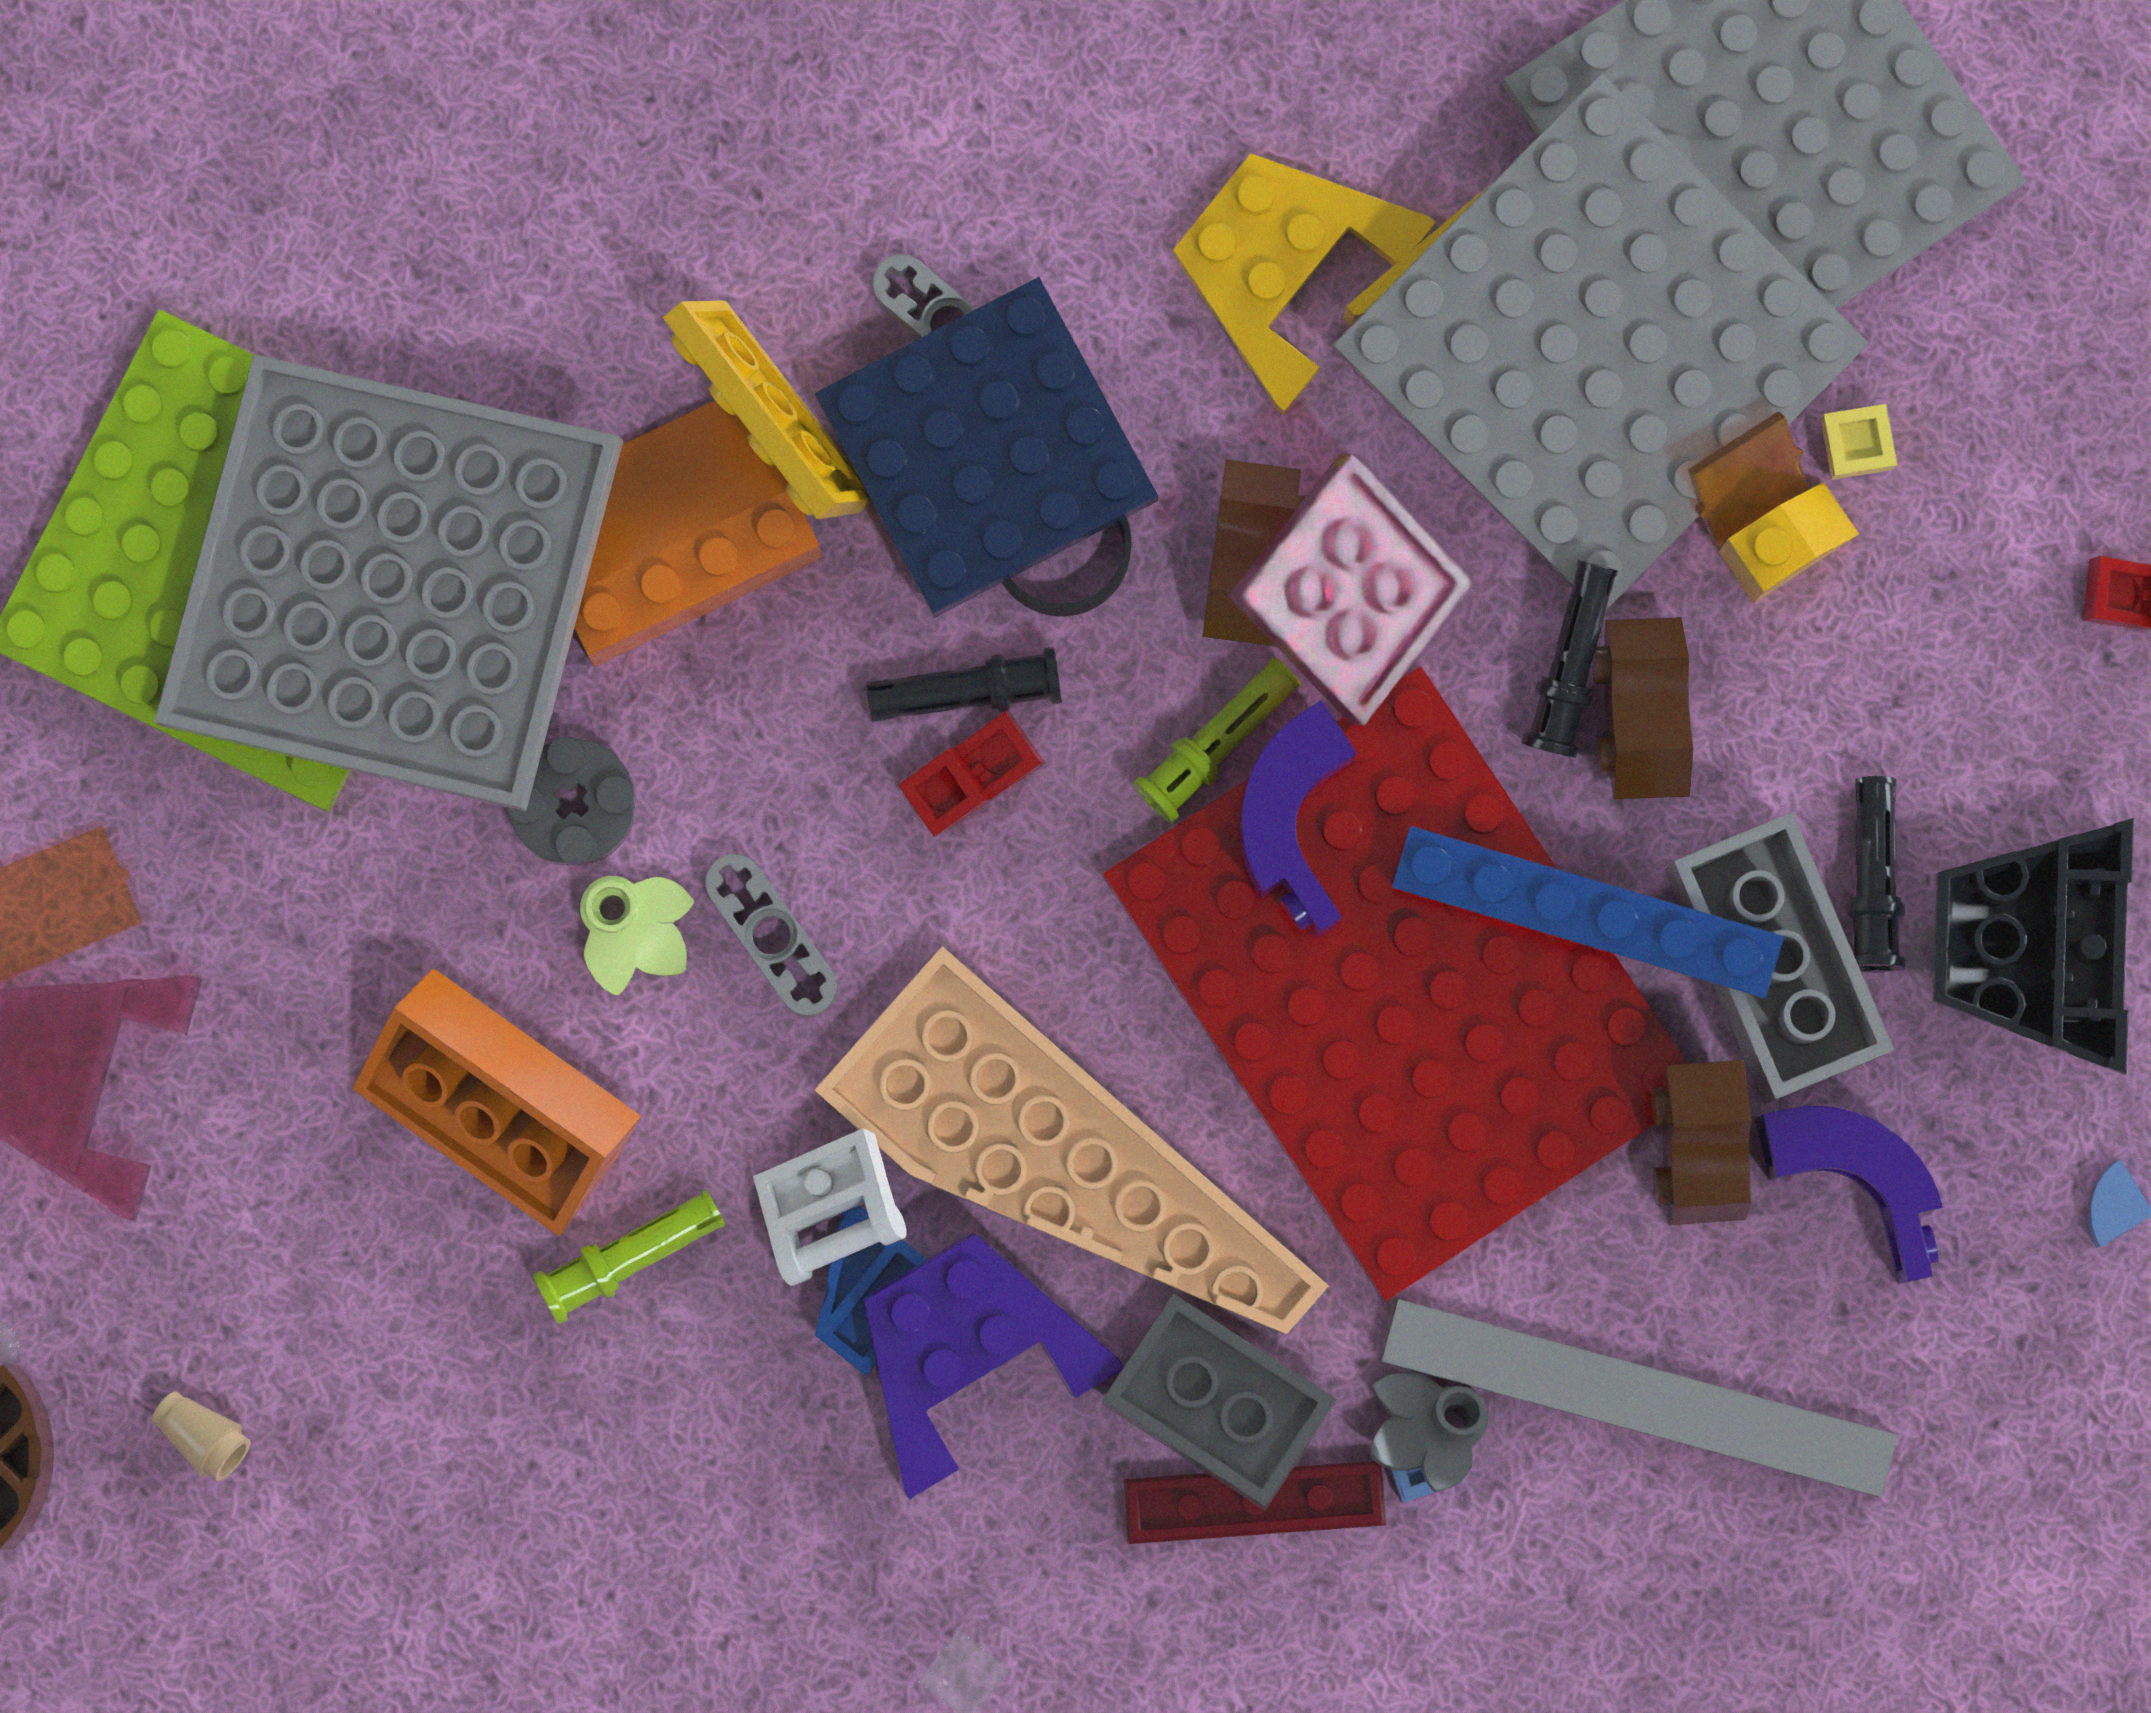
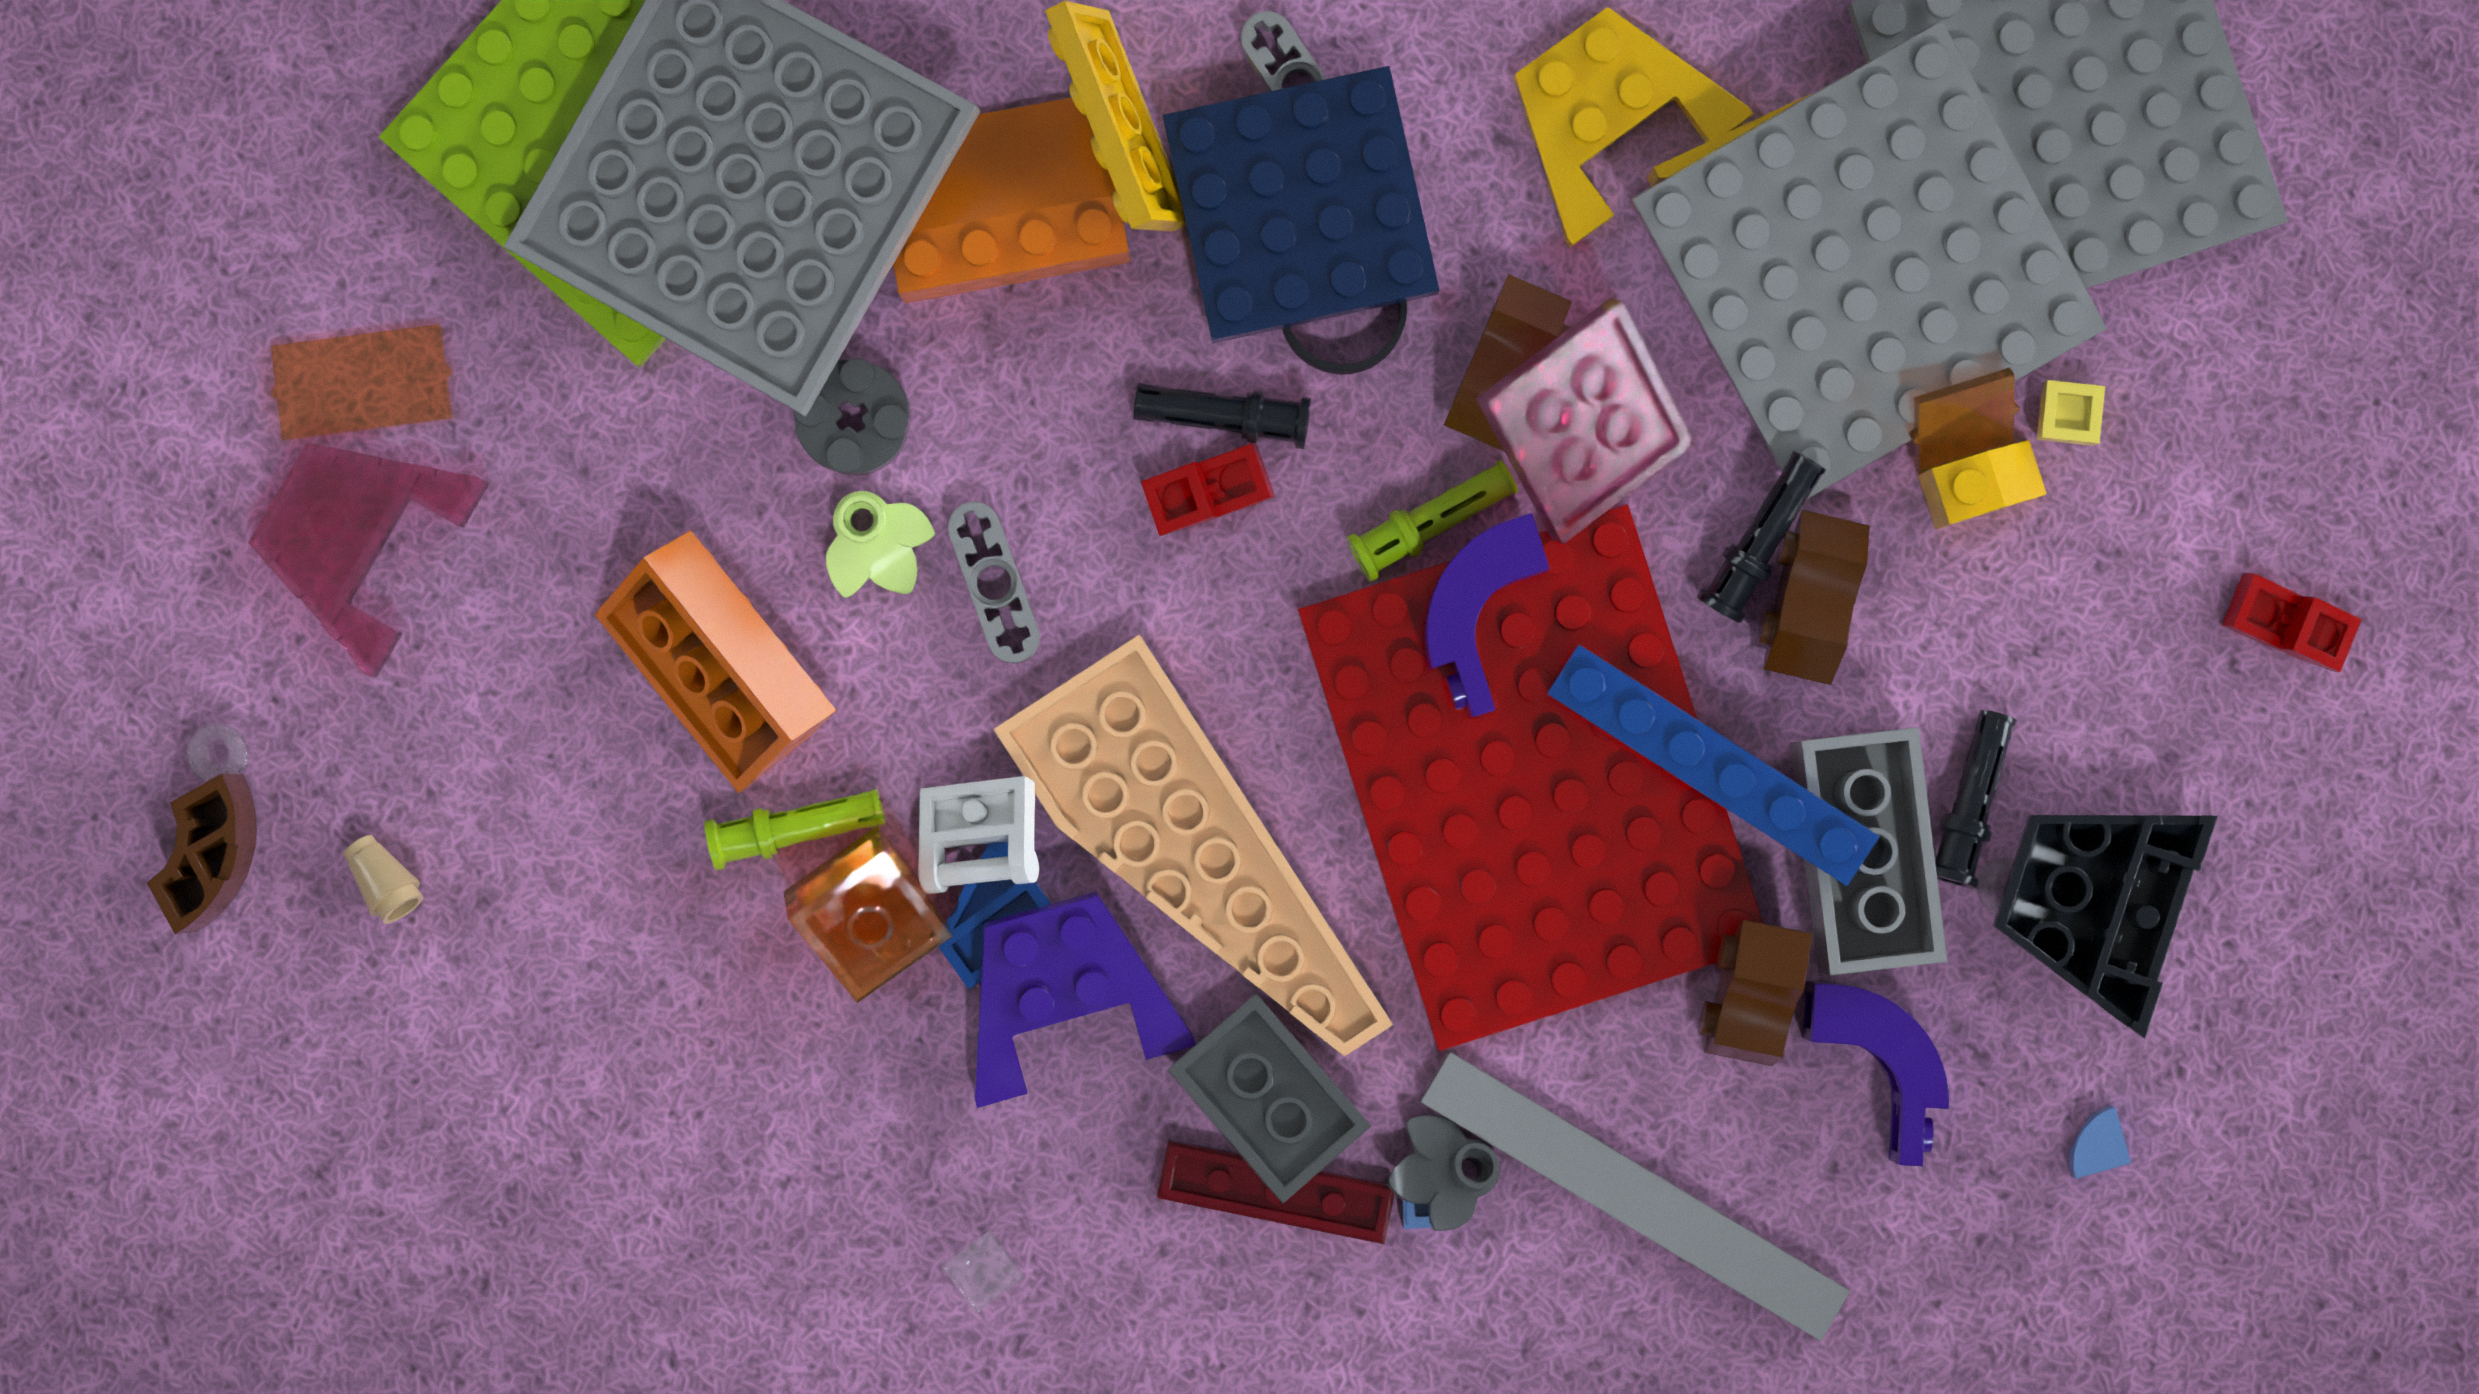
camera: 15 degrees right, 5 degrees up
none -> clear orange slope [783,825,952,1003]

